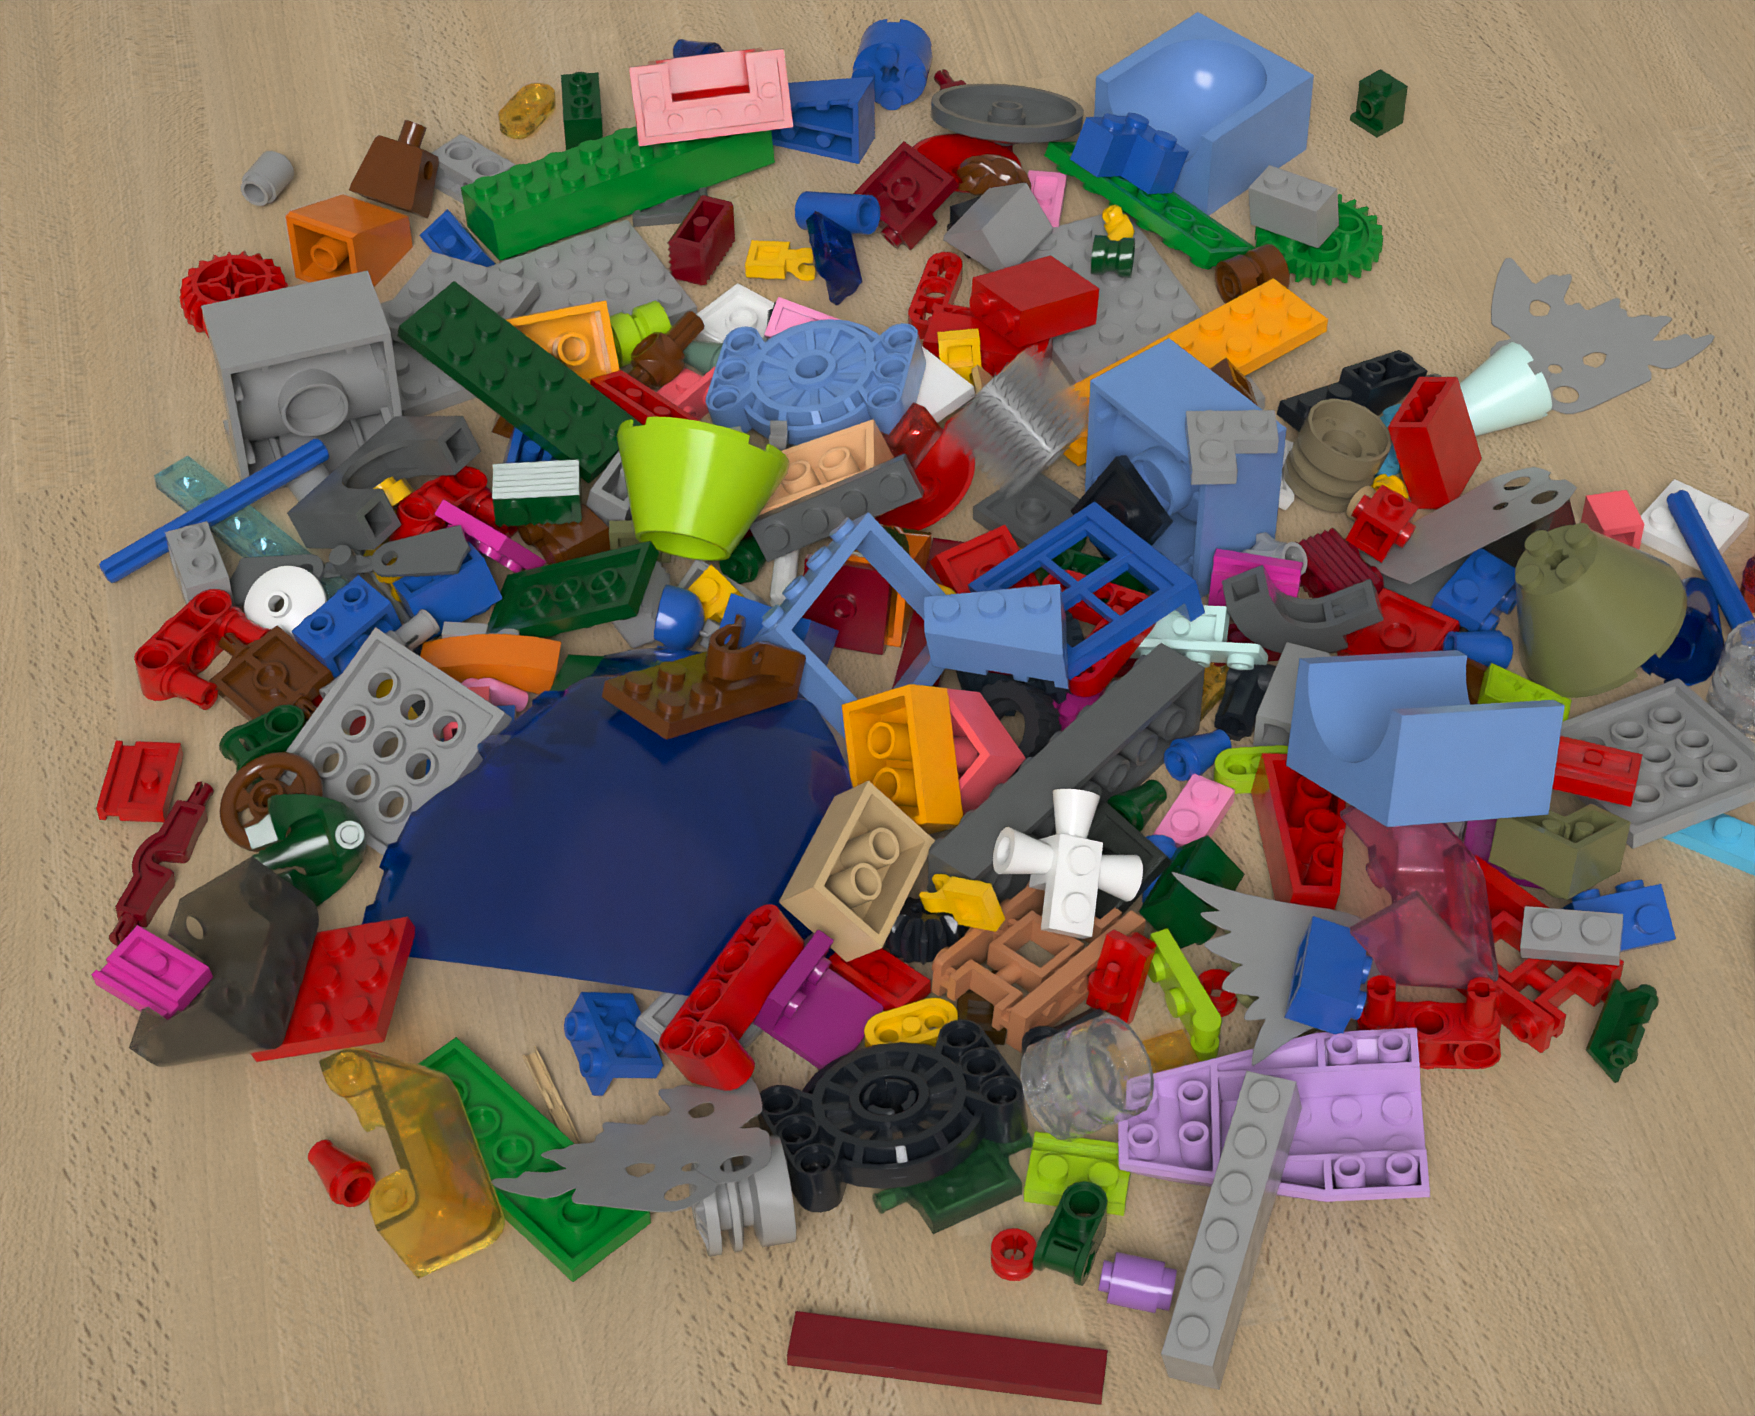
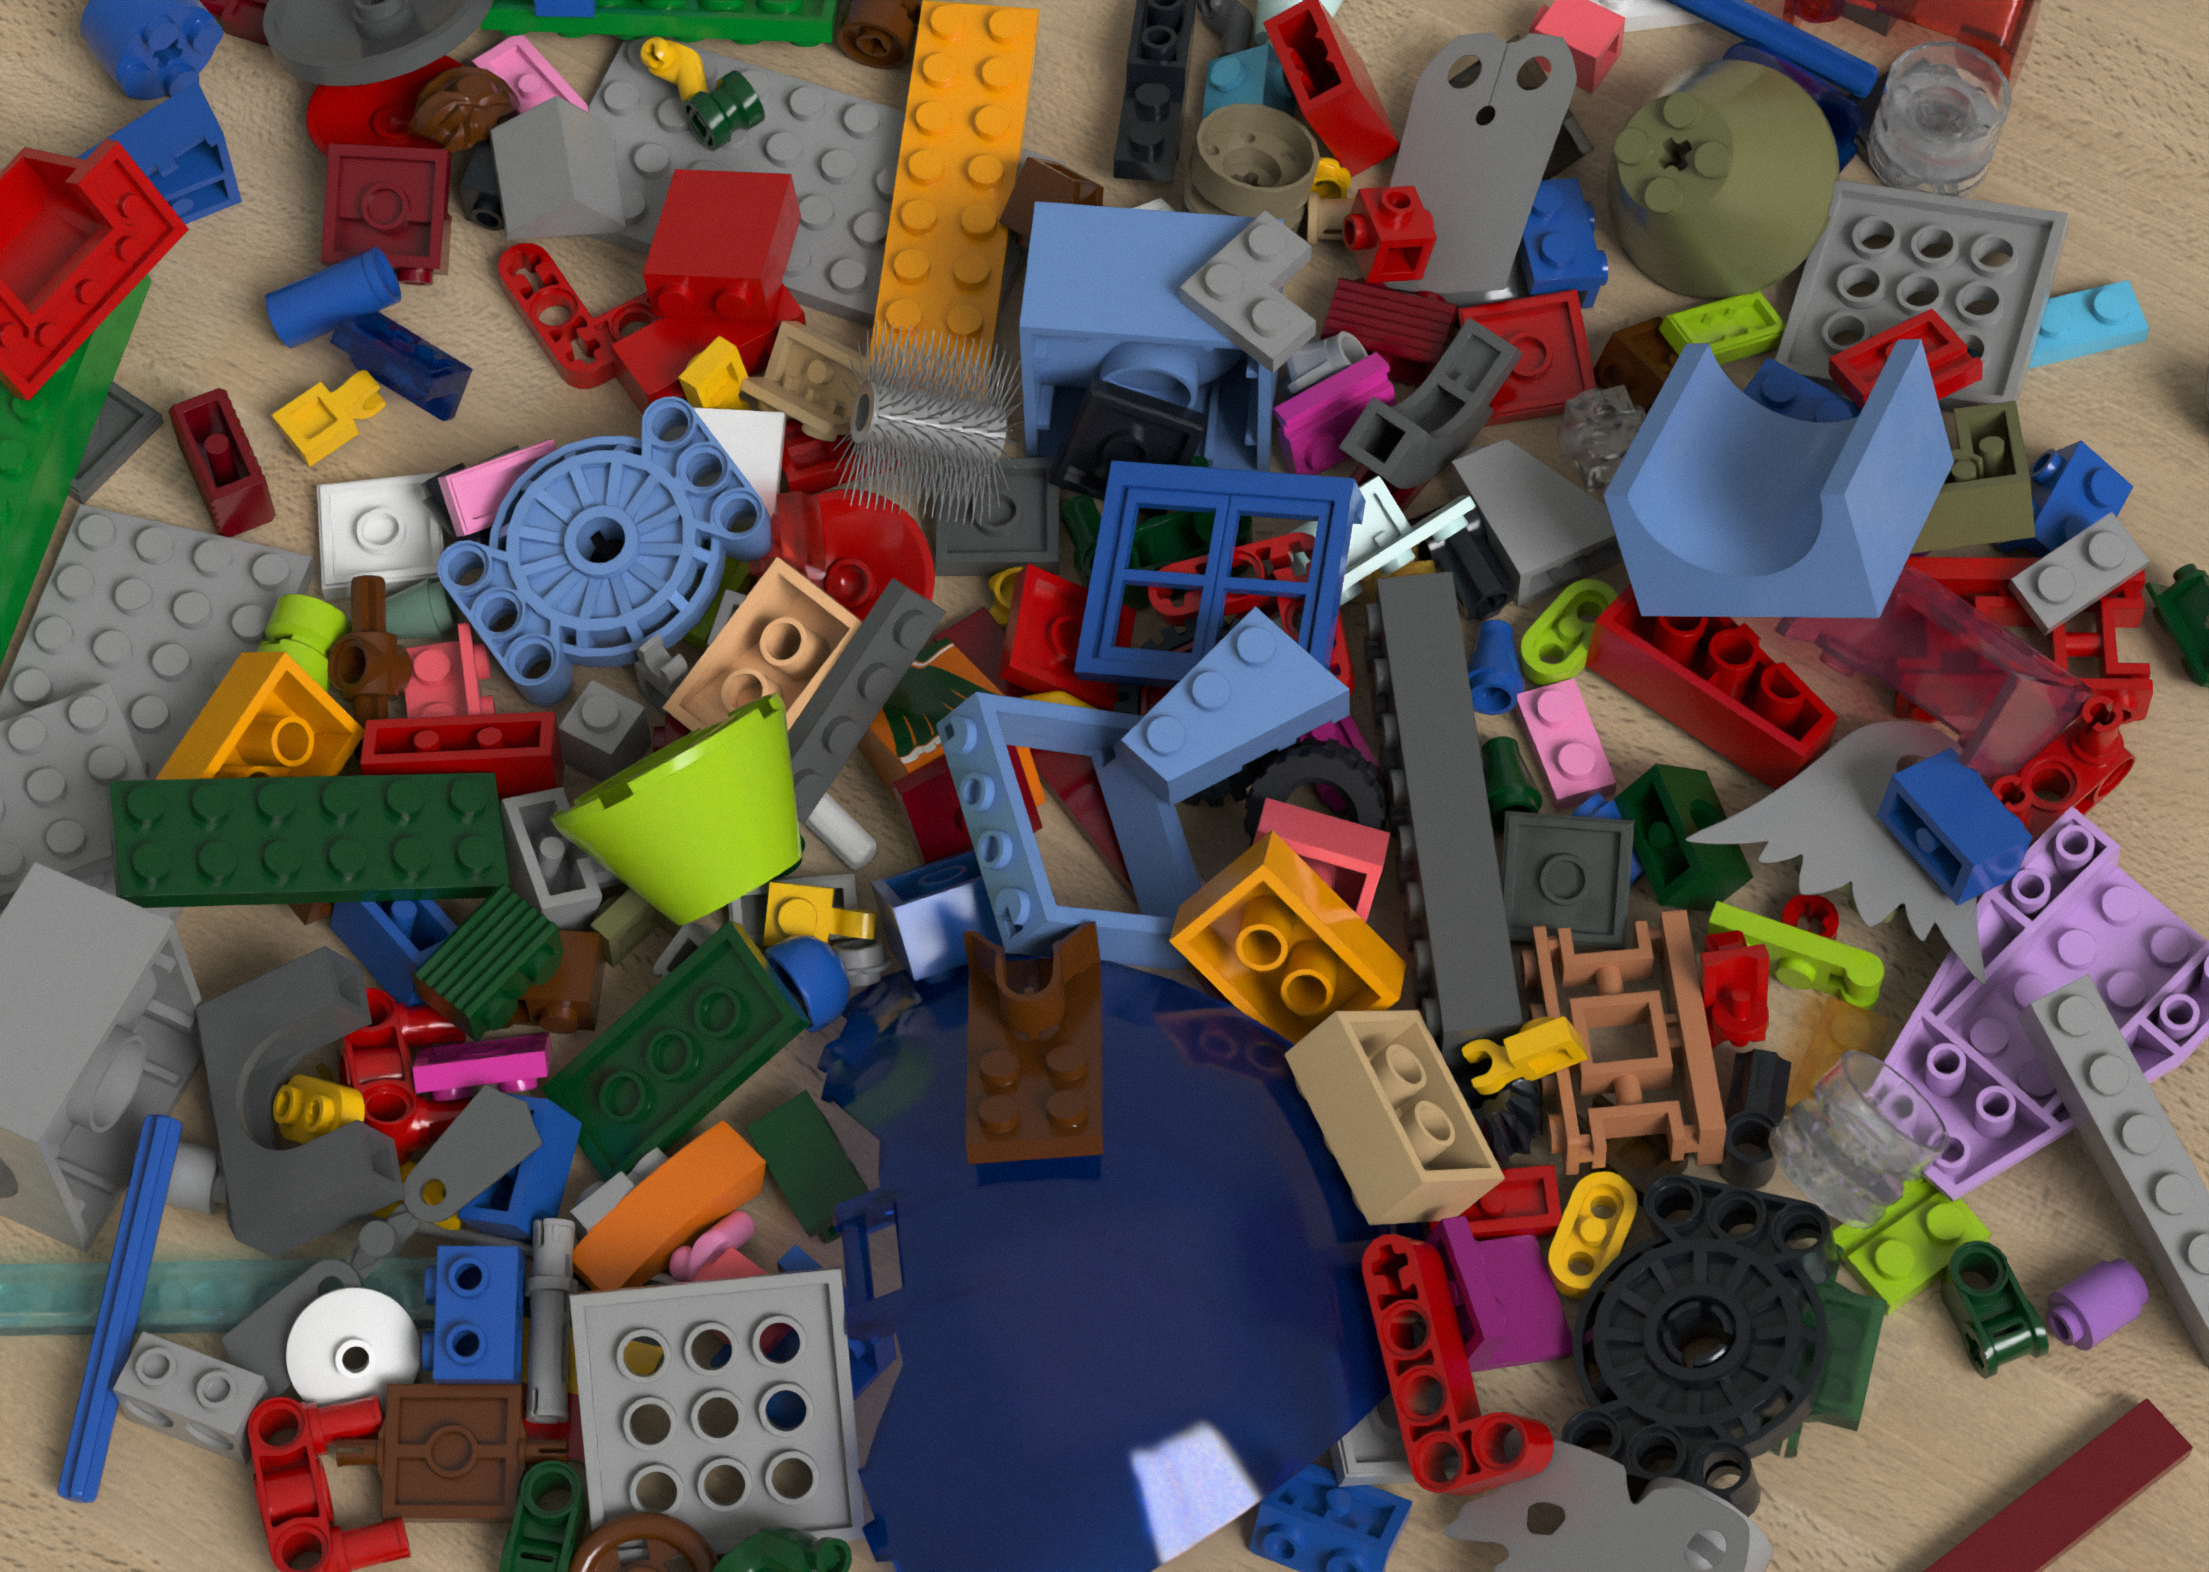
camera: 45 degrees left, 15 degrees up
red bush [991,1228,1037,1281] -> none
white brick [993,789,1143,939] -> none
blue cone [1443,630,1513,669] -> none

